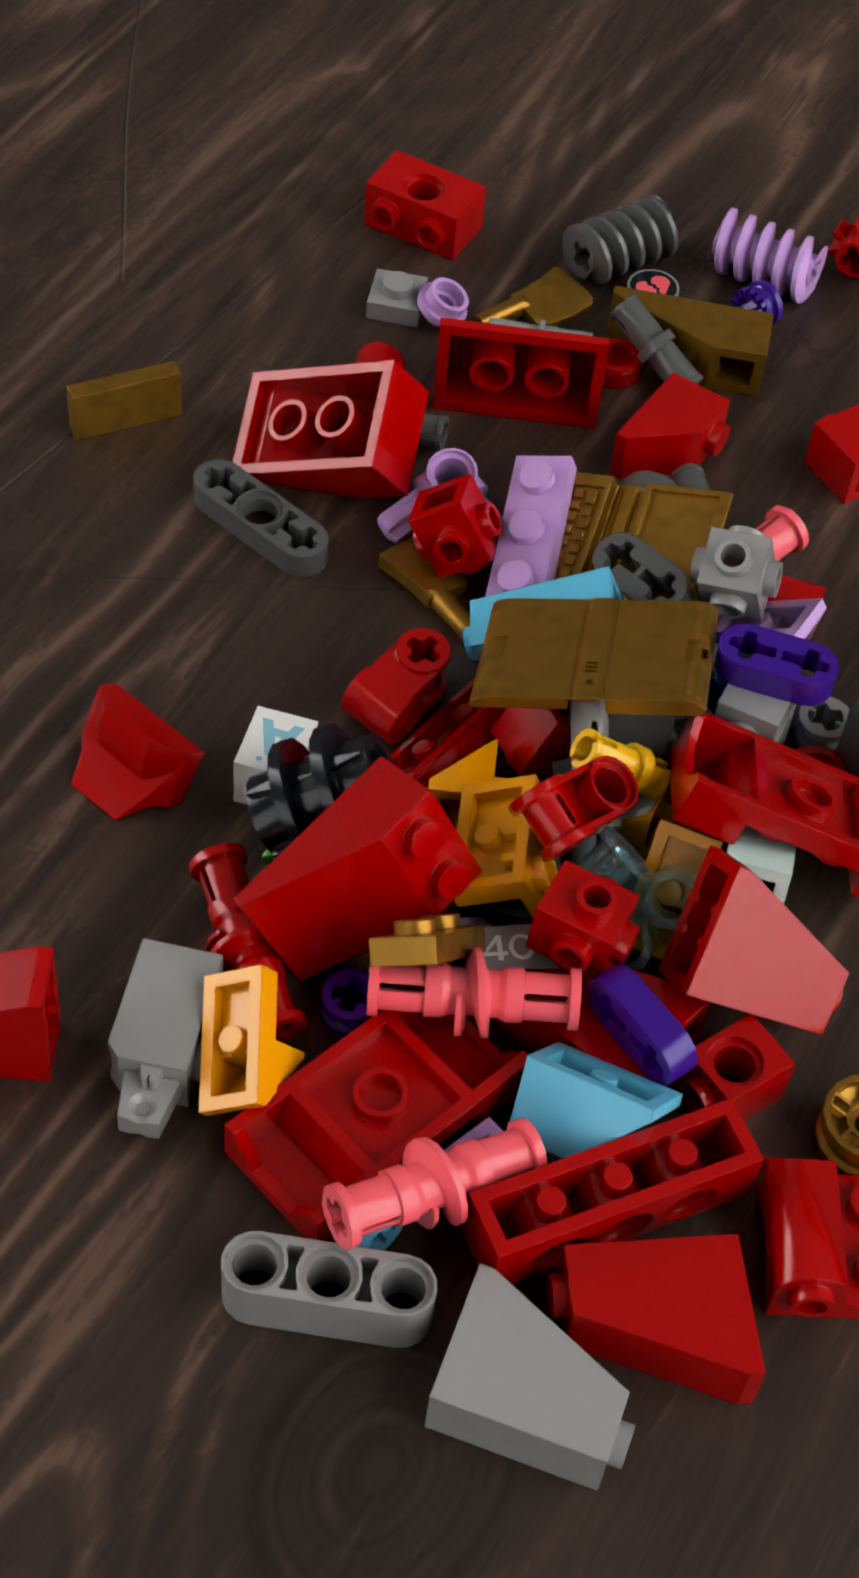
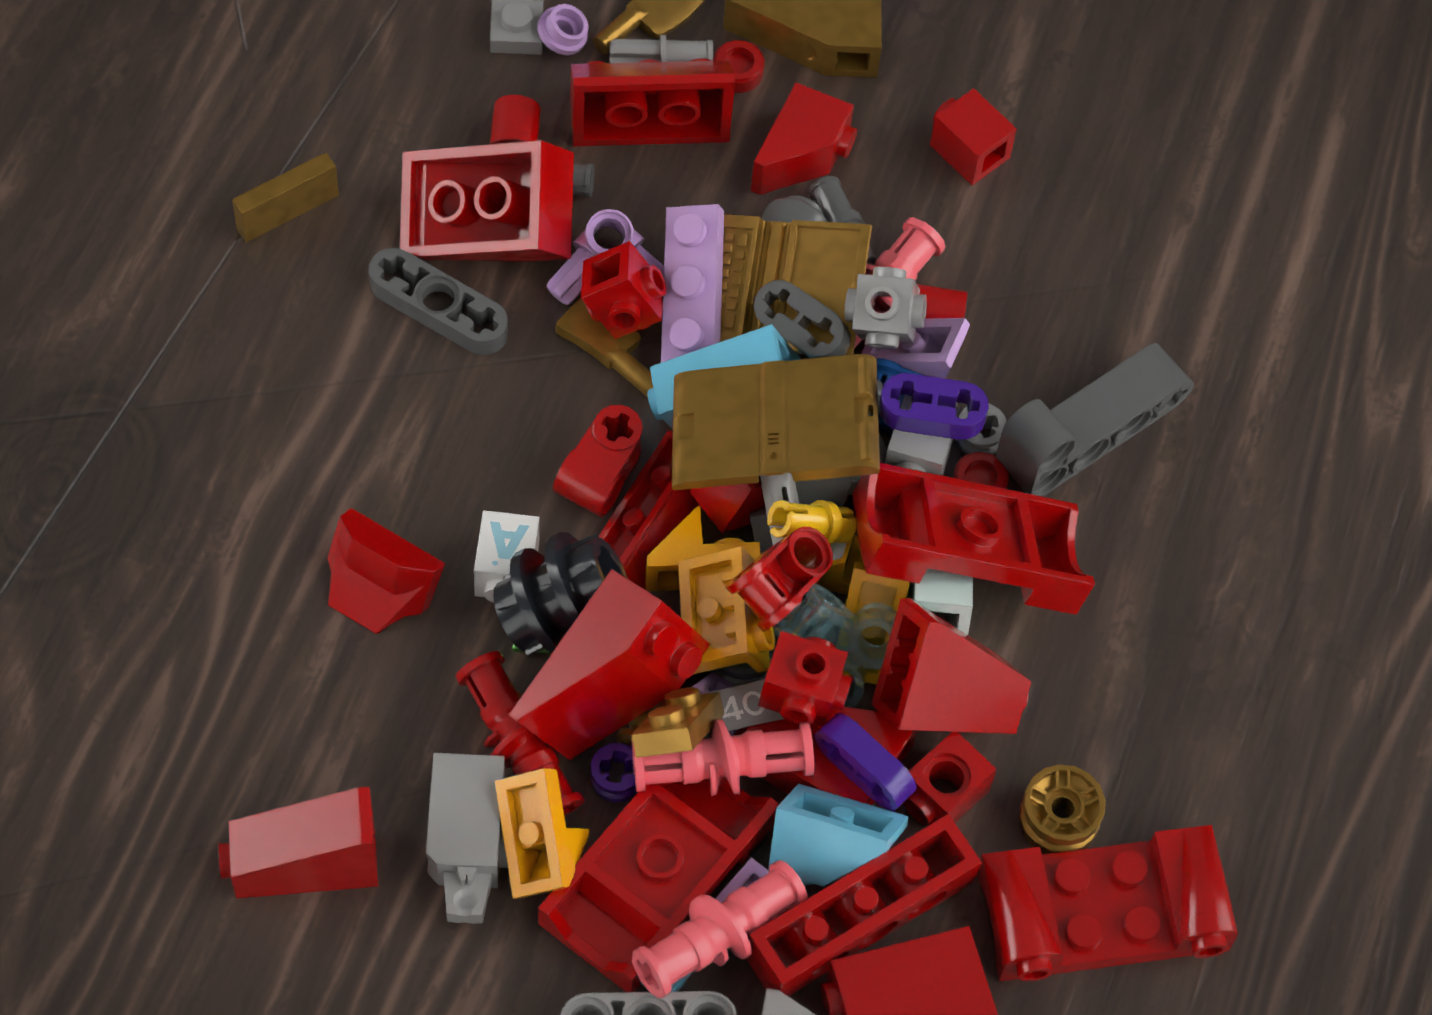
camera: 10 degrees left, 10 degrees up
dark grey pin [609,293,704,384] -> none

